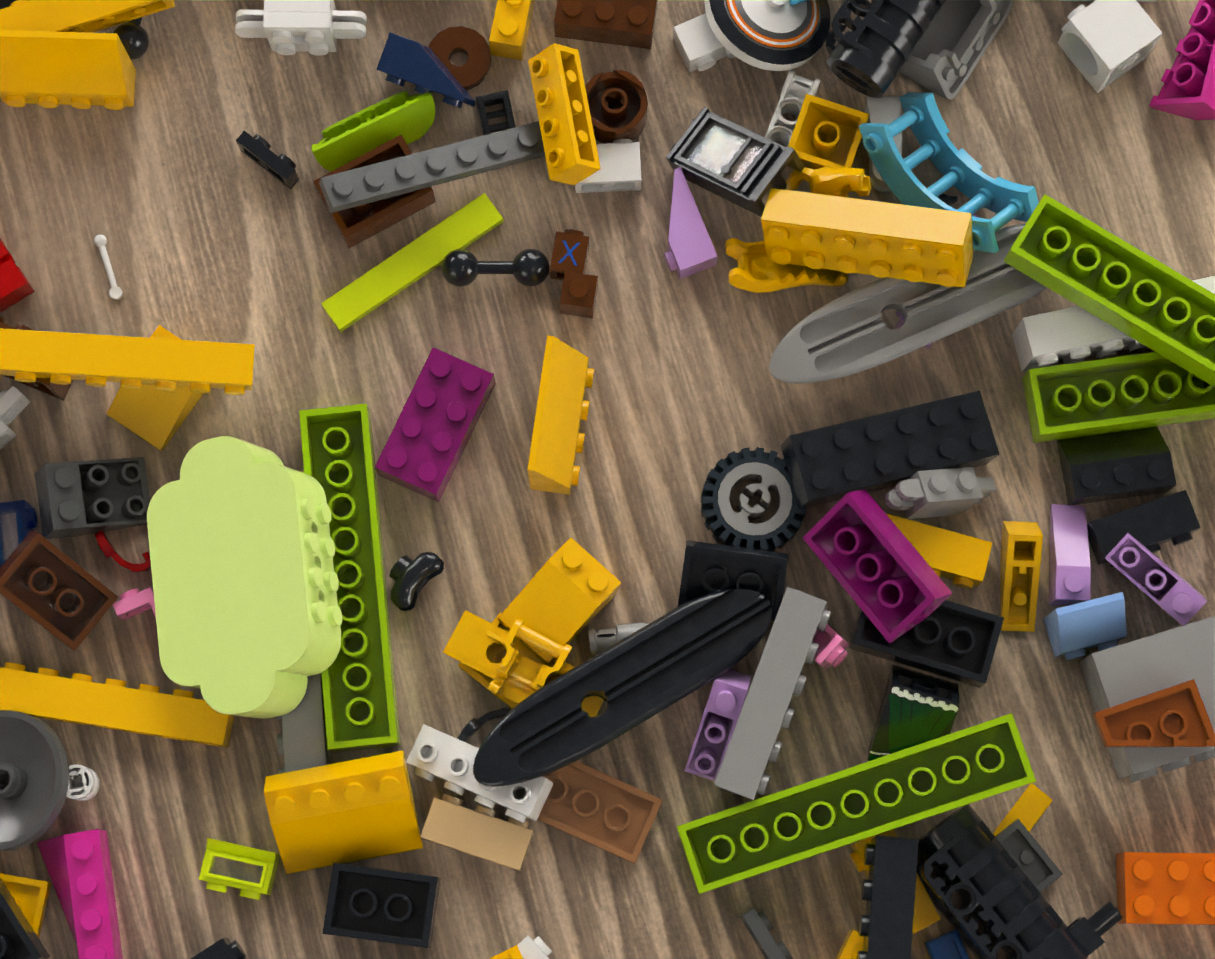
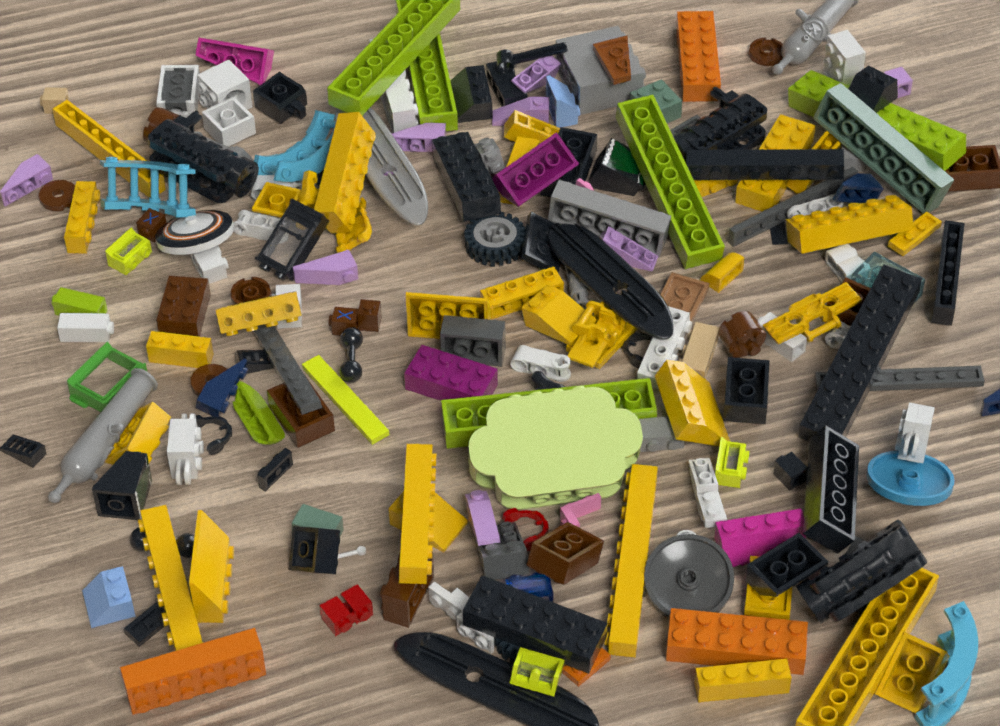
camera: 90 degrees left, 30 degrees down
none -> black piece [196,415,232,455]
none -> white brick [202,97,256,147]
none -> black hinge [253,72,307,124]
none -> black slope [289,526,340,574]
none -> sand green brick [292,504,344,536]
none -> lavender slope [391,123,446,152]
none -> dark grey brick [440,315,506,367]
none -> lavender slope [465,490,500,546]
none -> yellow brick [480,267,564,320]
none -> black axle [496,42,568,74]
none -> white piece [510,345,571,382]
none -> sand green brick [630,79,682,123]
none -> white slope [689,458,727,528]
none -> yellow brick [700,252,744,293]
none -> reddish brown brick [718,311,767,358]

